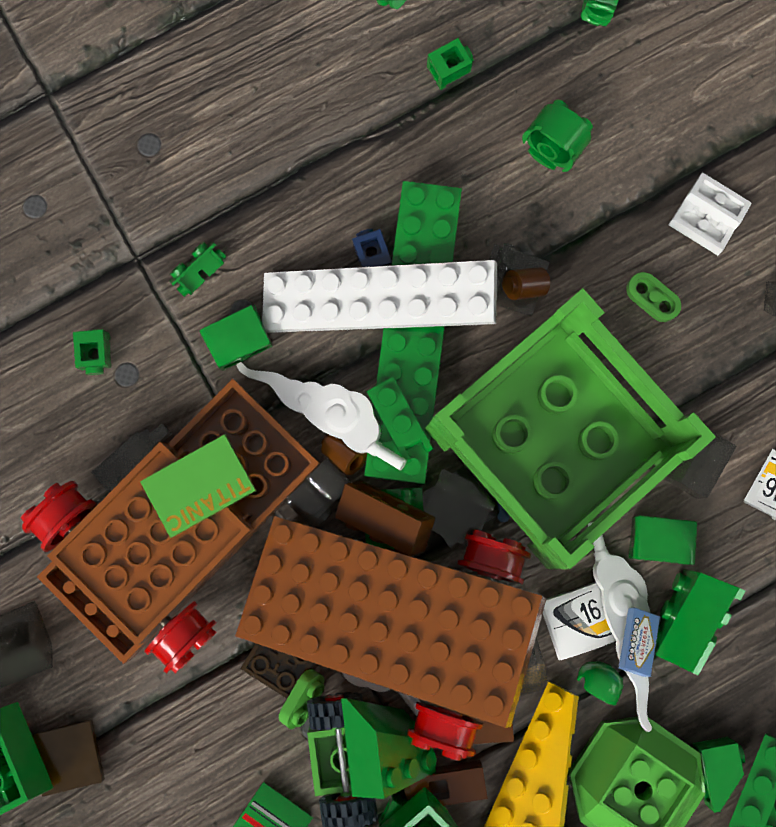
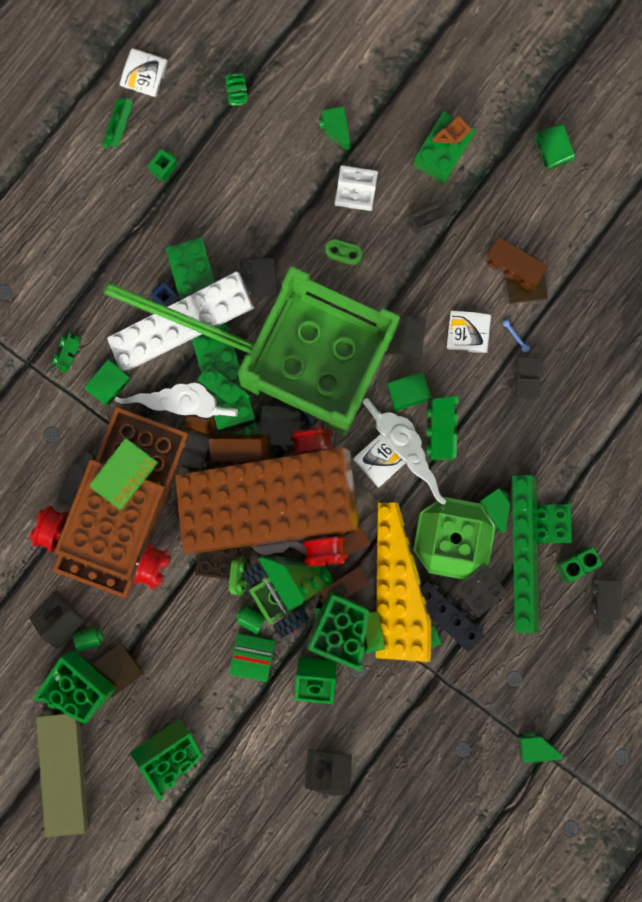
camera: 20 degrees left, 0 degrees up
green brick [73,329,111,375] -> none
reddish brown brick [502,267,550,300] -> none
green brick [522,100,593,172] -> none
green hair [577,661,623,706] -> none
tile [619,607,660,677] -> none
none -> green brick [73,626,104,652]
none -> bright green axle [104,283,264,358]
none -> green brick [235,606,266,634]
none -> green slope [319,107,350,150]

